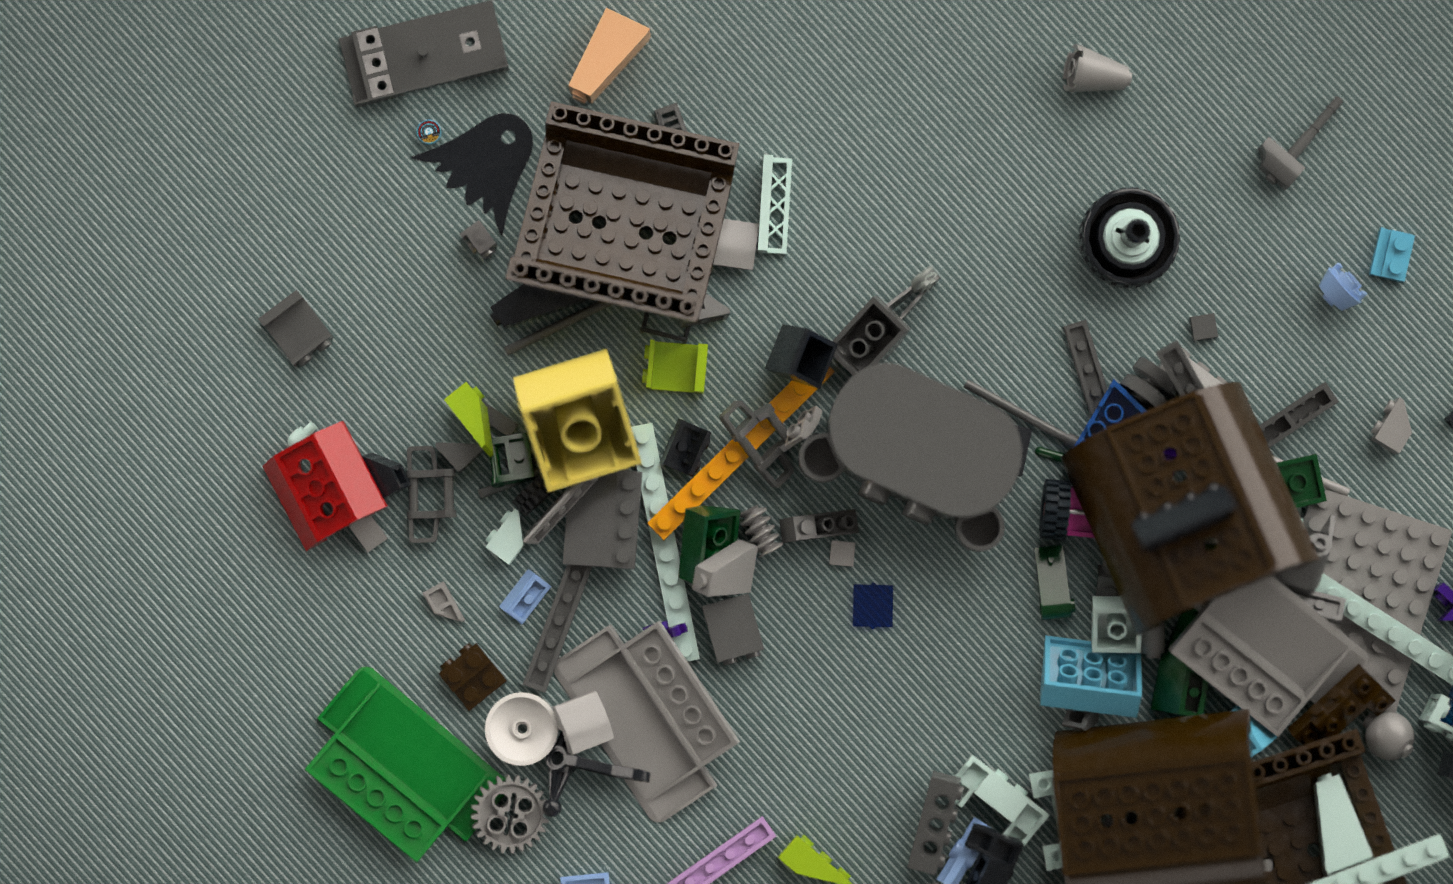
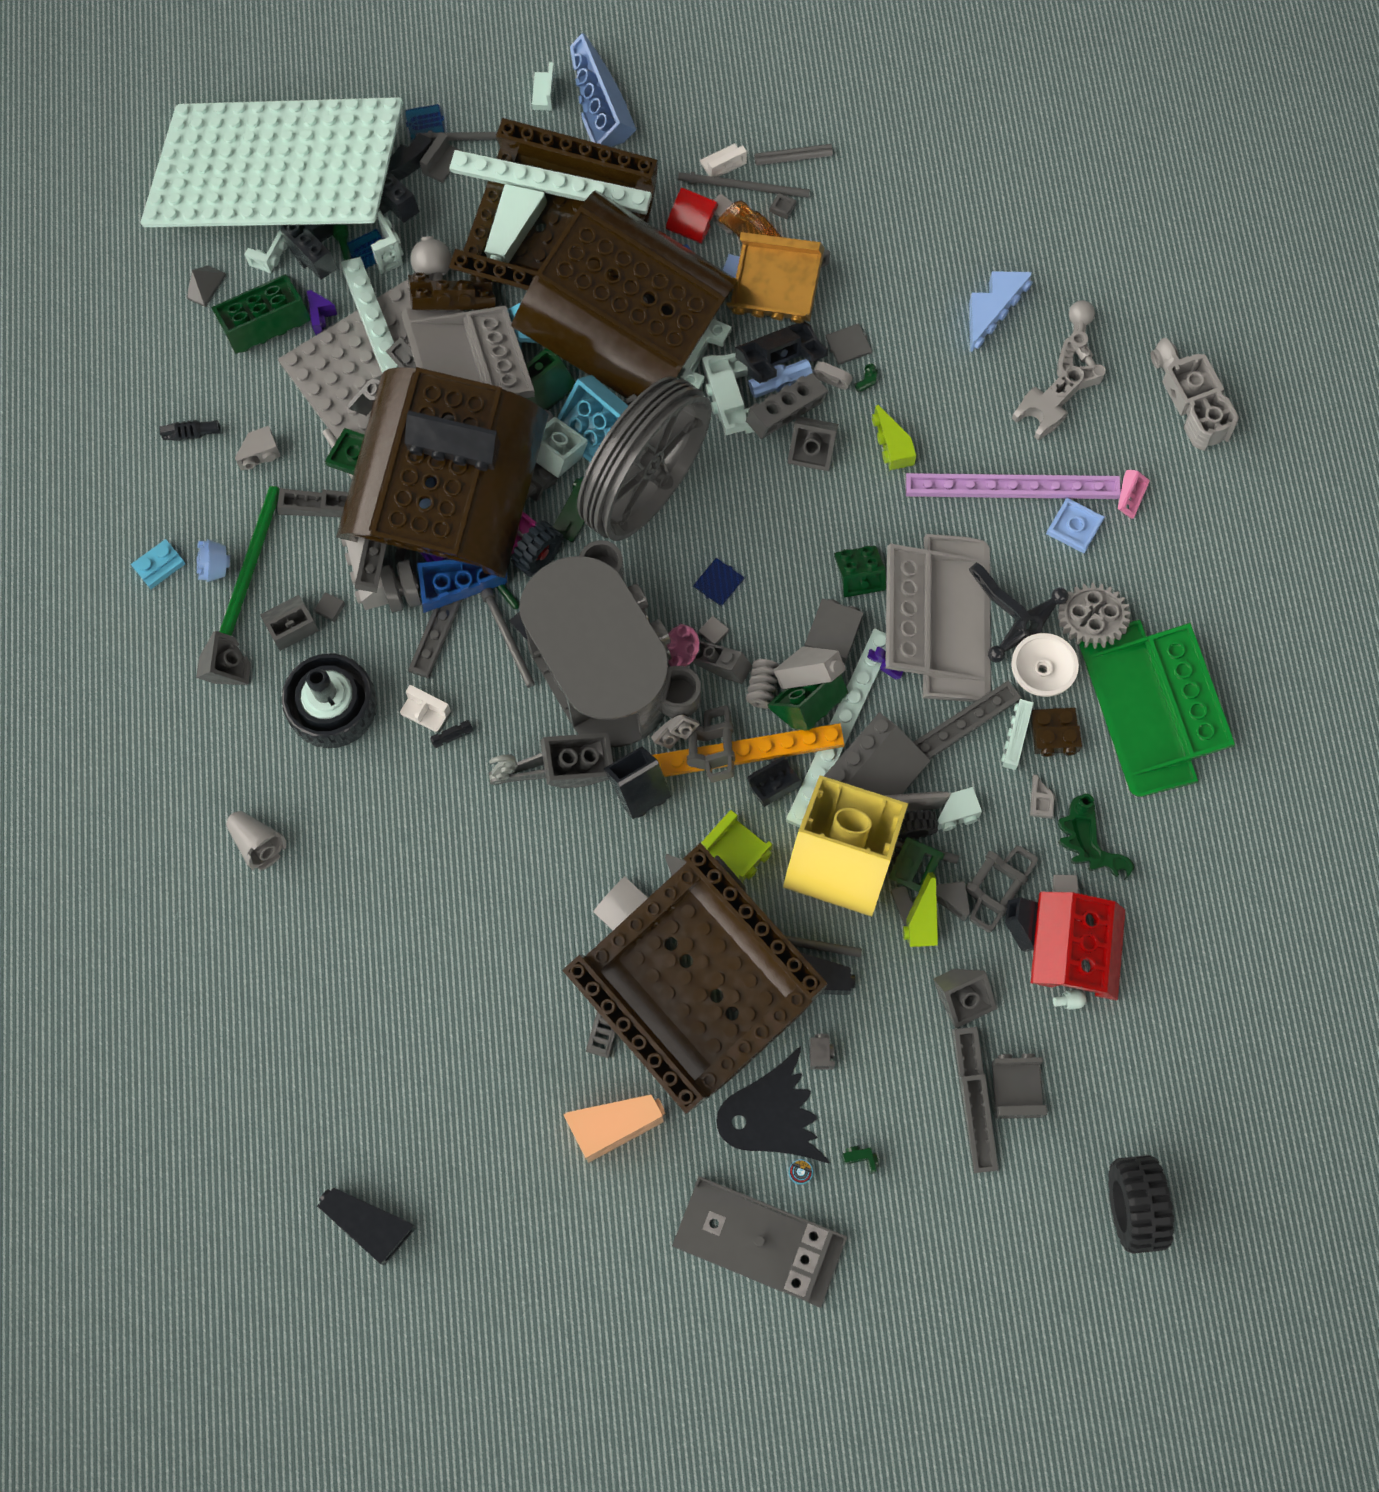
camera: 140 degrees left, 15 degrees down
light blue slope [499,569,552,624] -> none
light grey slope [553,691,614,755] -> none
light aqua fence [758,154,792,254] -> none
dark grey piece [1257,96,1343,190] -> none
none -> dark grey slope [196,631,251,685]
none -> green axle [219,486,280,636]
none -> dark grey slope [260,595,319,651]
none -> white panel [400,685,451,733]
none -> black axle [430,720,473,748]
none -> dark grey wheel [577,376,712,541]
none -> bright pink dish [667,624,699,667]
none -> dark grey slope [787,416,839,471]
none -> dark green bracket [834,546,886,598]
none -> dark green bracket [841,1146,879,1174]
none -> dark grey slope [933,969,997,1028]
none -> dark grey slope [951,1027,998,1173]
none -> light aqua piece [1001,699,1034,770]
none -> dark green animal [1058,794,1135,880]
none -> black tyre [1108,1155,1174,1254]

